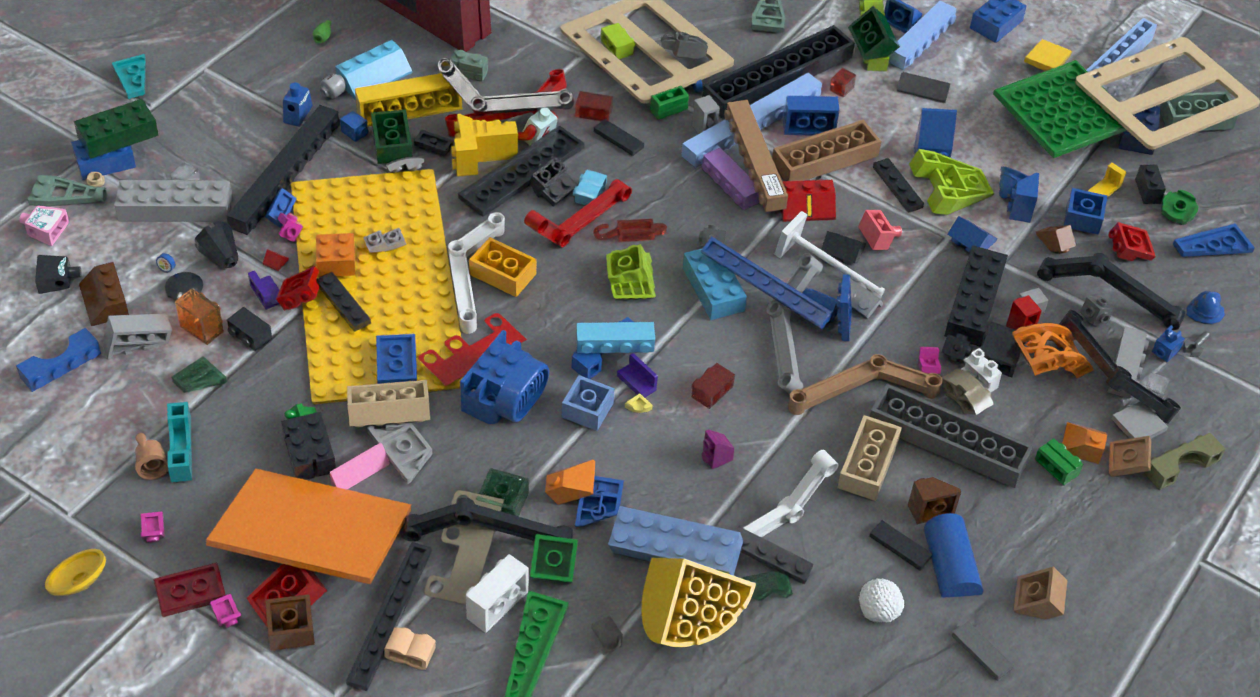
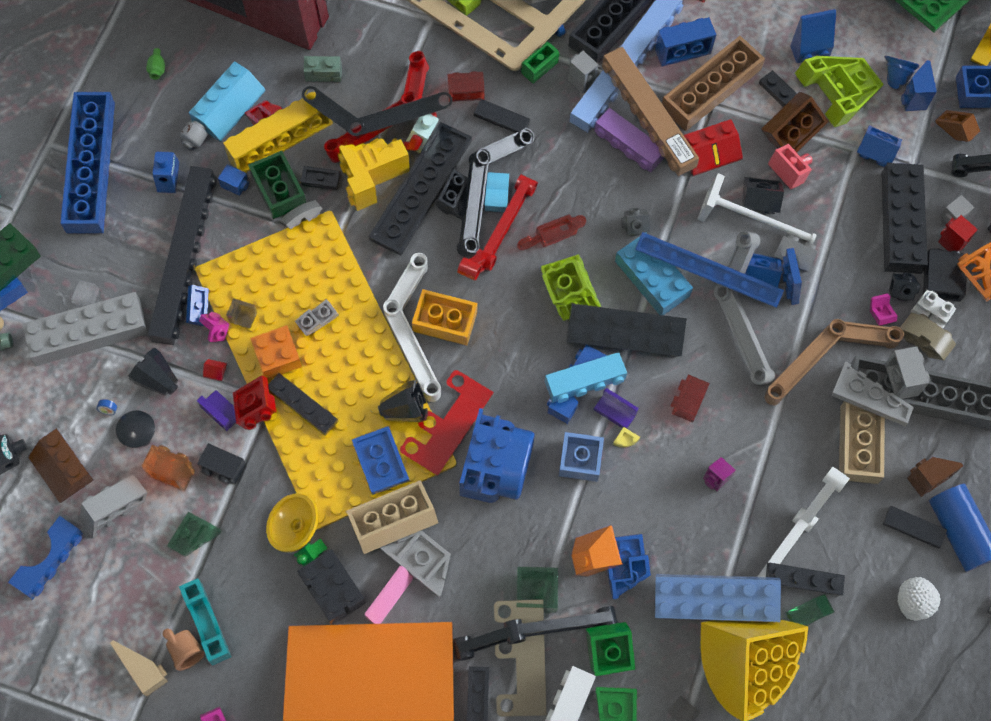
camera: 15 degrees left, 20 degrees up
none -> blue brick [61,92,115,233]
none -> tan slope [110,640,168,696]
none -> clear smoke panel [226,298,257,329]
none -> yellow dish [266,493,318,553]
none -> black cone [378,380,428,422]
none -> piece [457,128,534,257]
none -> black brick [566,304,687,356]
none -> reddish brown slope [761,92,829,153]
none -> light grey wing [831,361,914,427]
none -> light grey brick [885,346,930,399]

